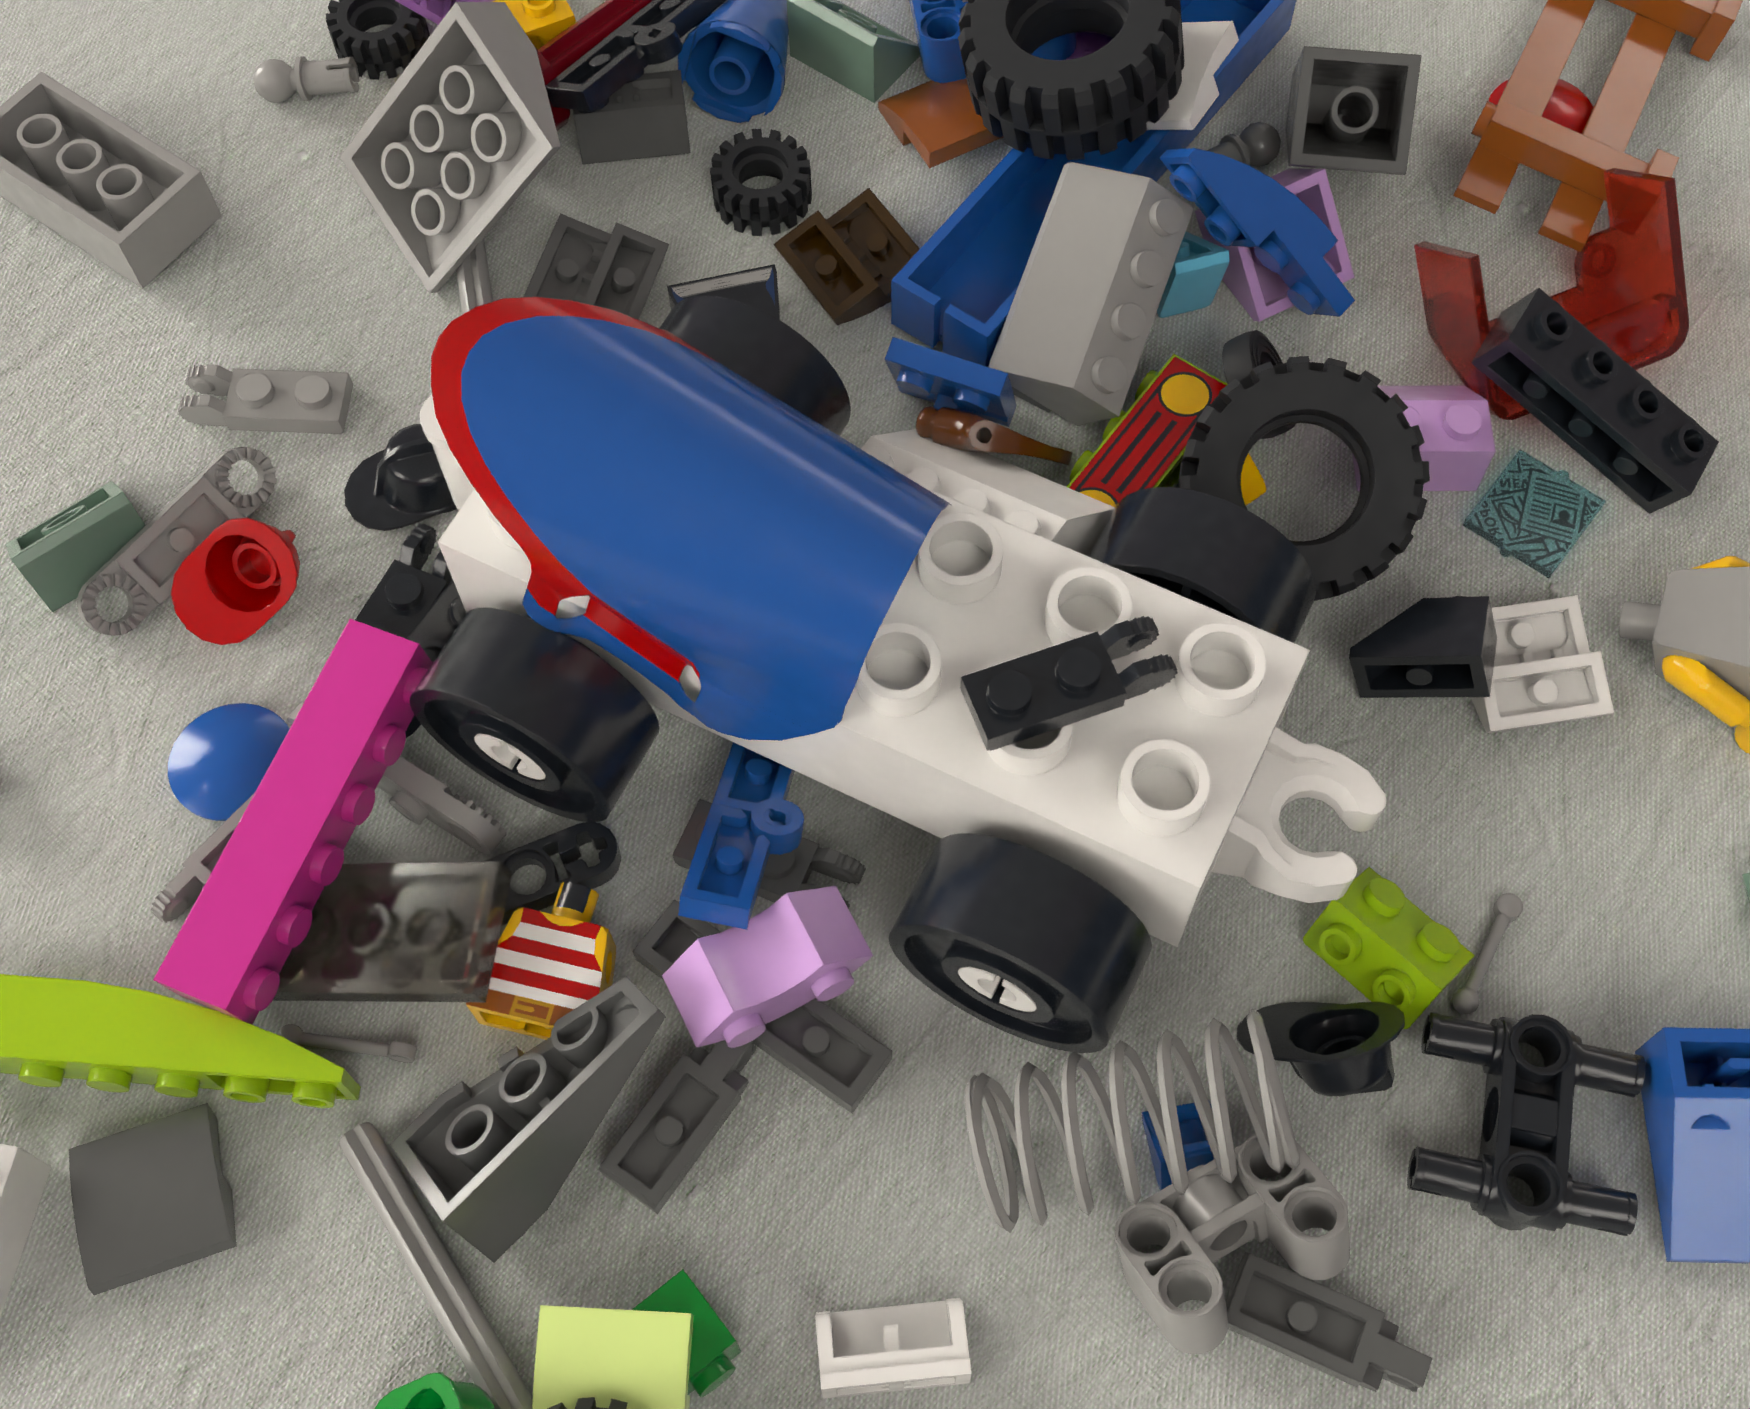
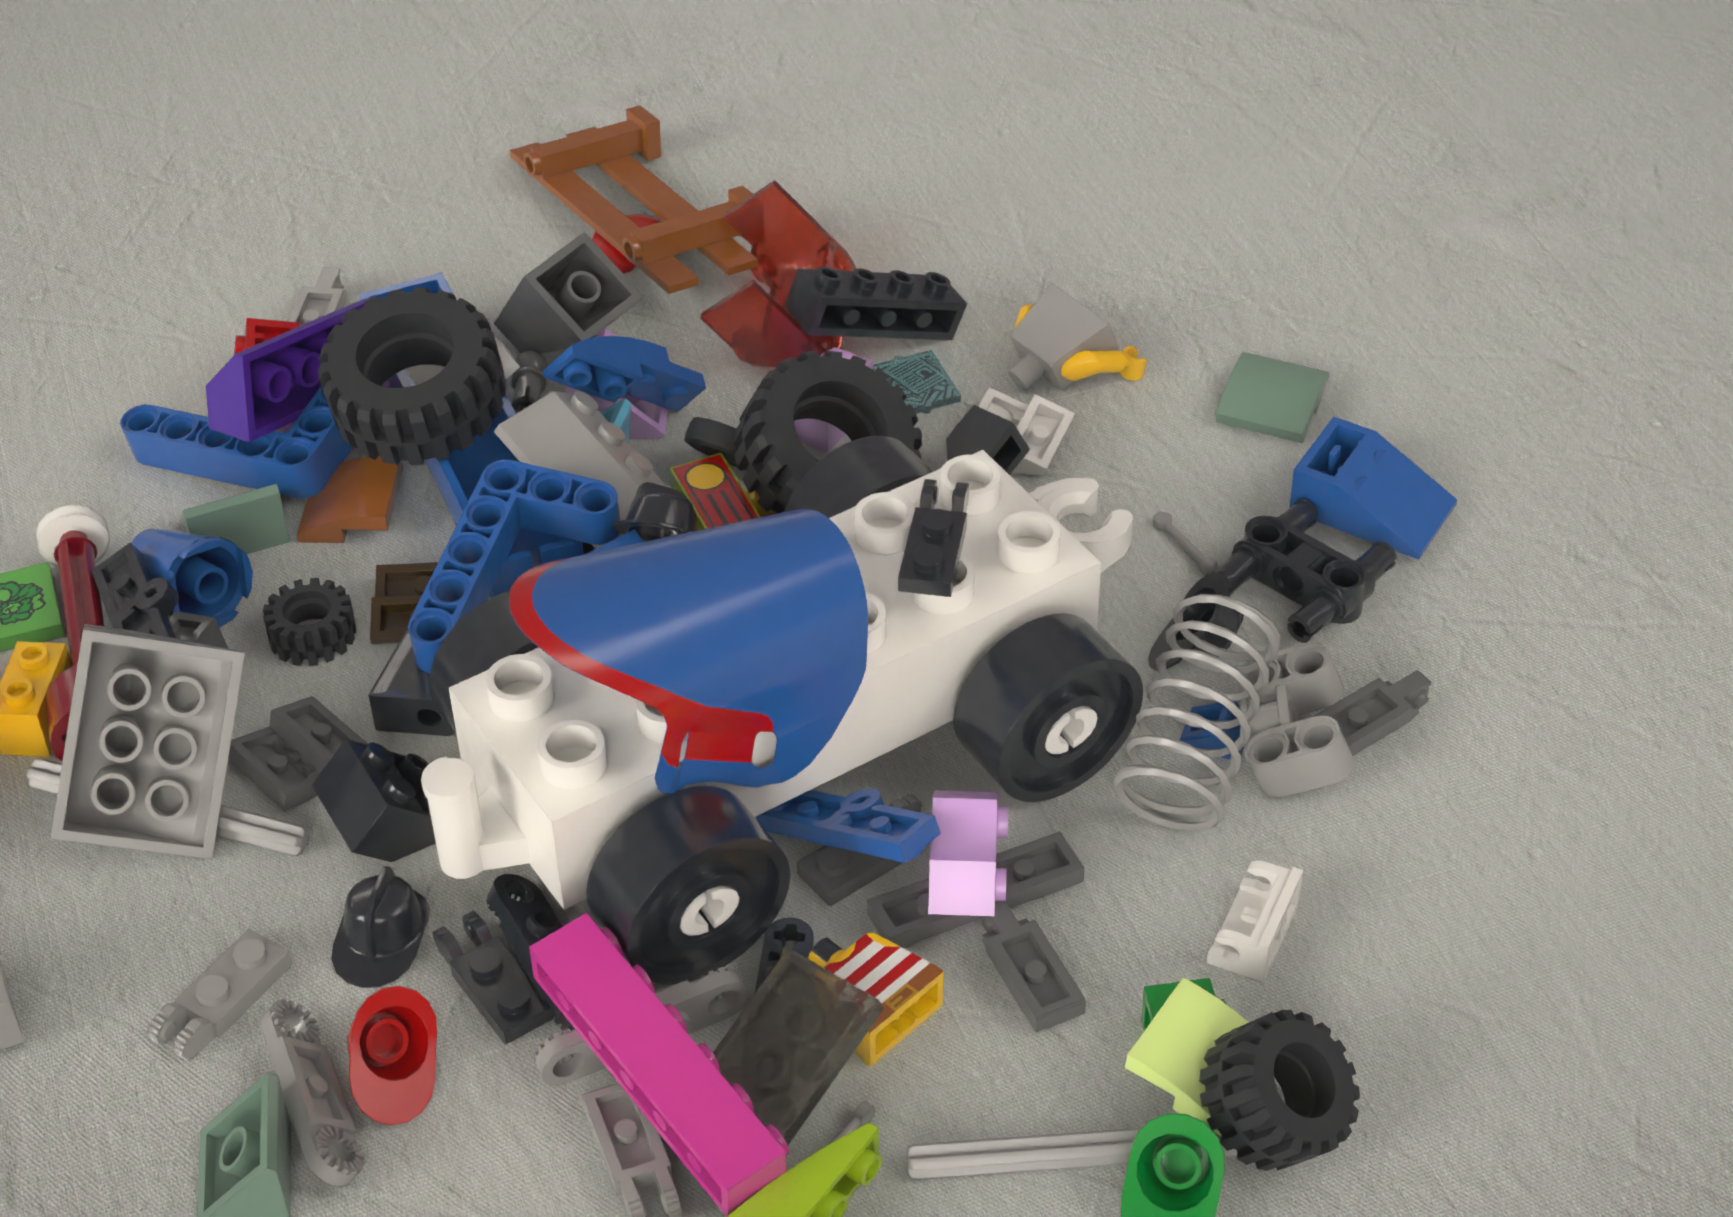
camera: 60 degrees left, 20 degrees down
blue dish [168,703,290,821] -> none
dark grey wedge [390,976,666,1263] -> none
lime bracket [1303,867,1475,1029] -> none
none -> blue beam [408,459,620,673]
none -> black piece [612,482,697,542]

